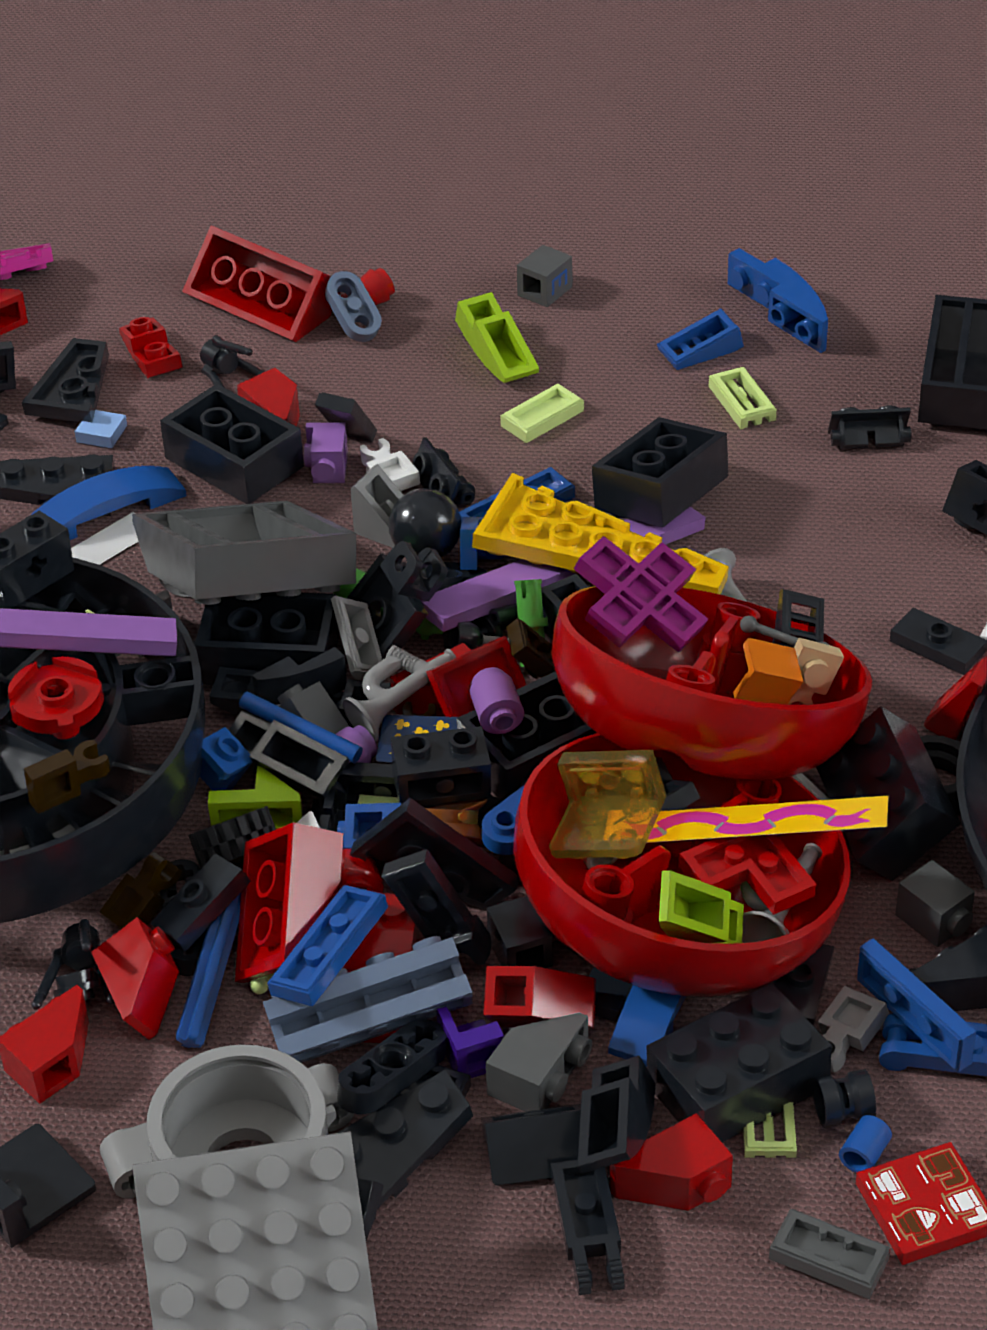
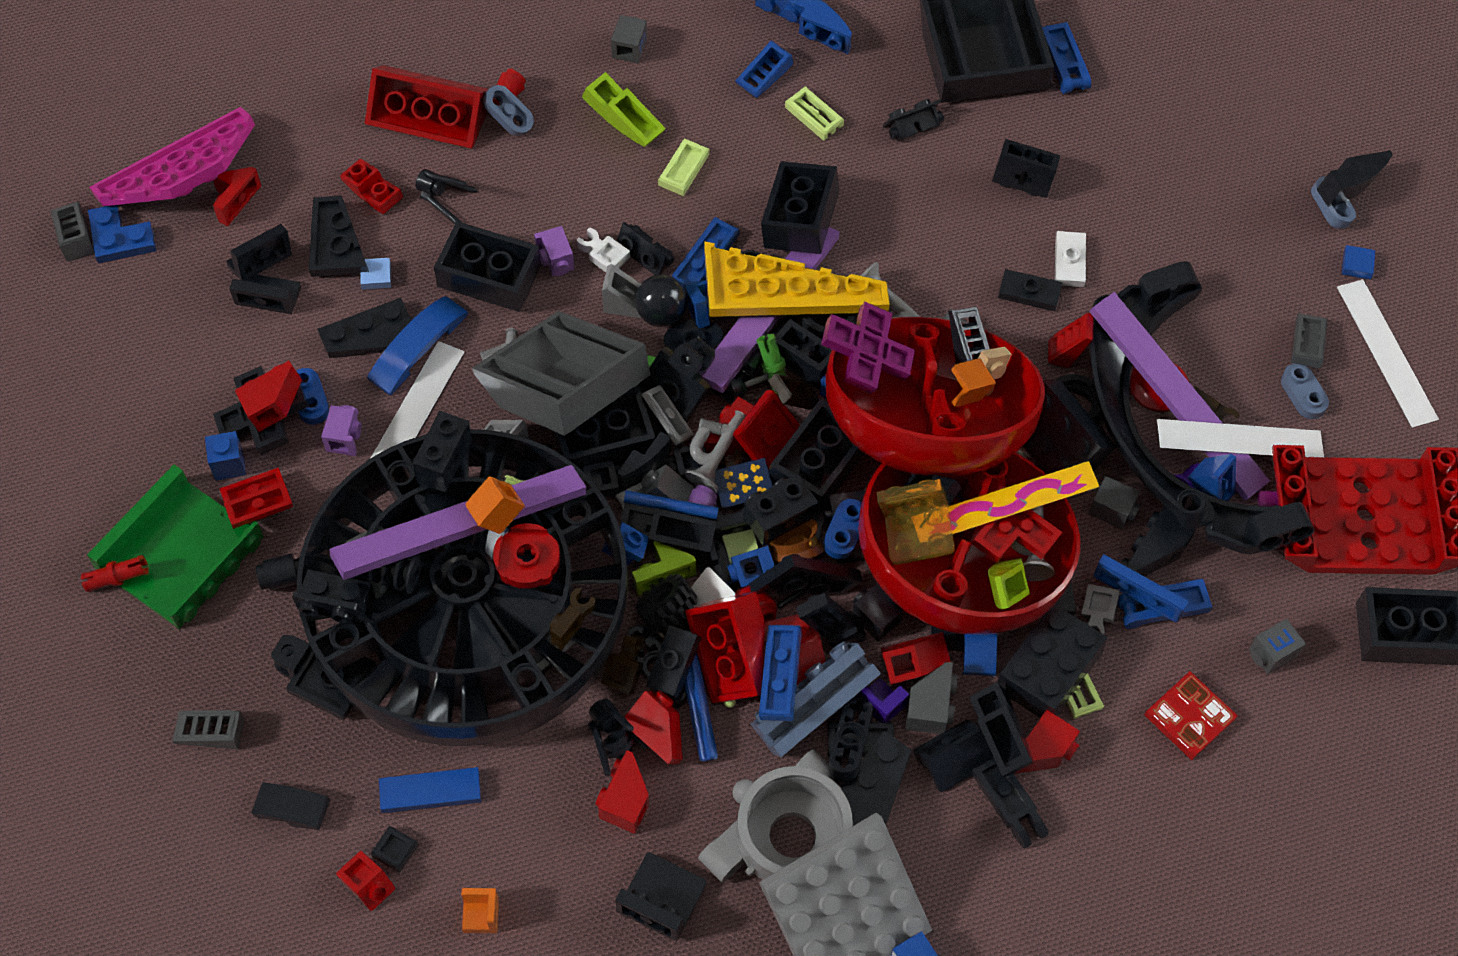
camera: 25 degrees left, 20 degrees up
red slope [237,367,300,427] -> none
black tile [315,392,377,442] -> none
medium lavender brick [470,667,524,734] -> none
dark grey hinge [740,616,829,646] -> none
dark grey plate [769,1208,891,1299] -> none
black wheel [813,1069,877,1128] -> none
blue hinge [839,1115,892,1173] -> none
none -> orange panel [465,476,525,534]

